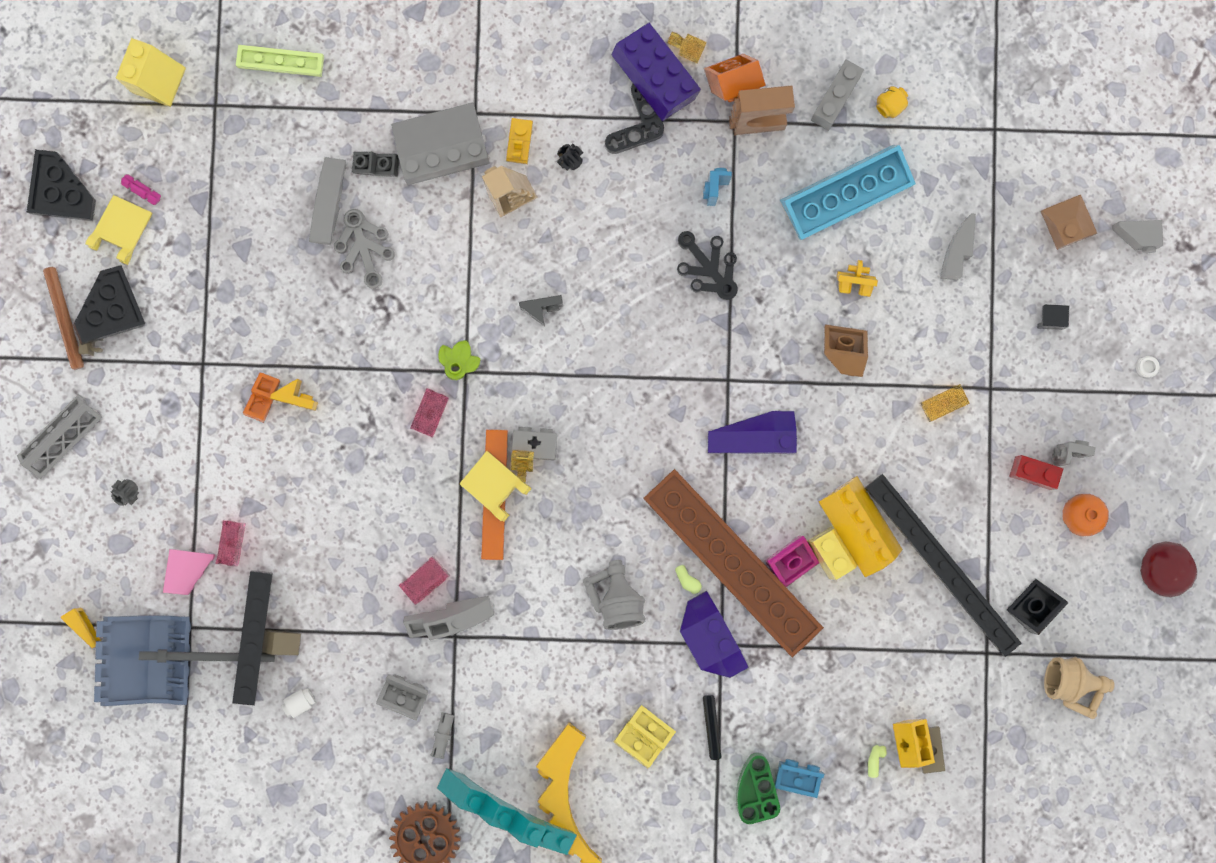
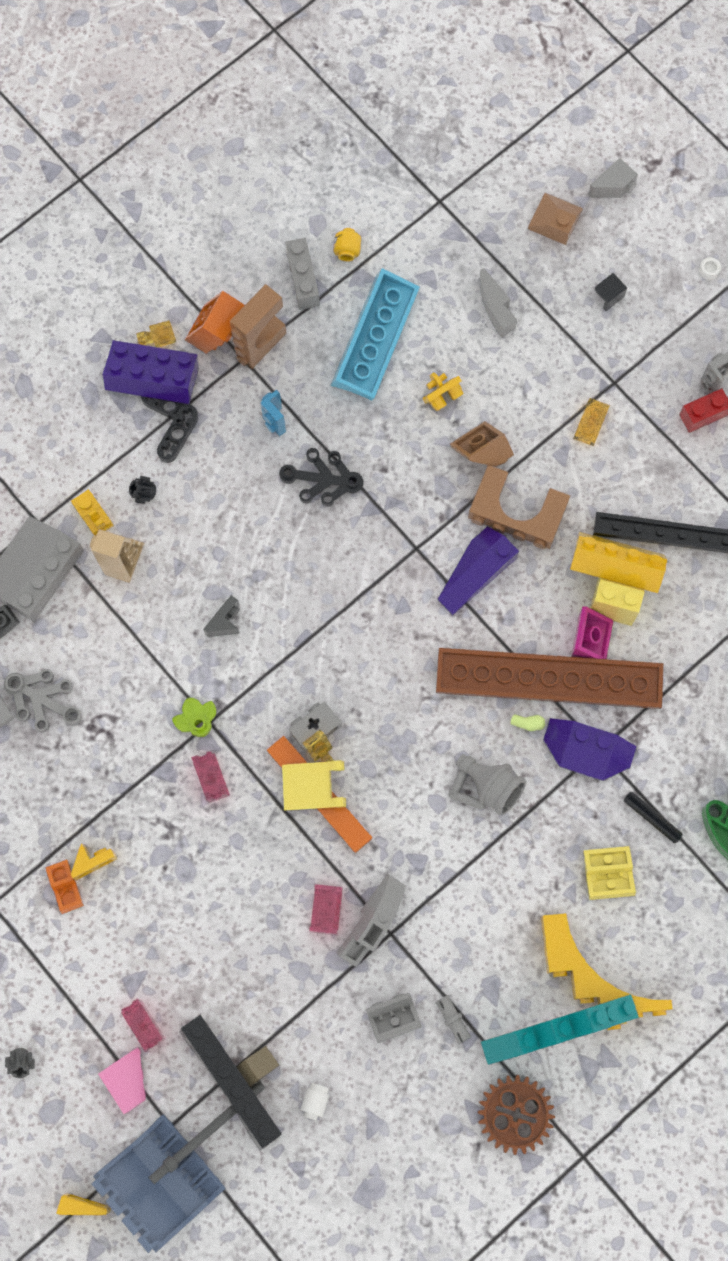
camera: 40 degrees left, 10 degrees down
none -> medium nougat arch [468,465,570,549]

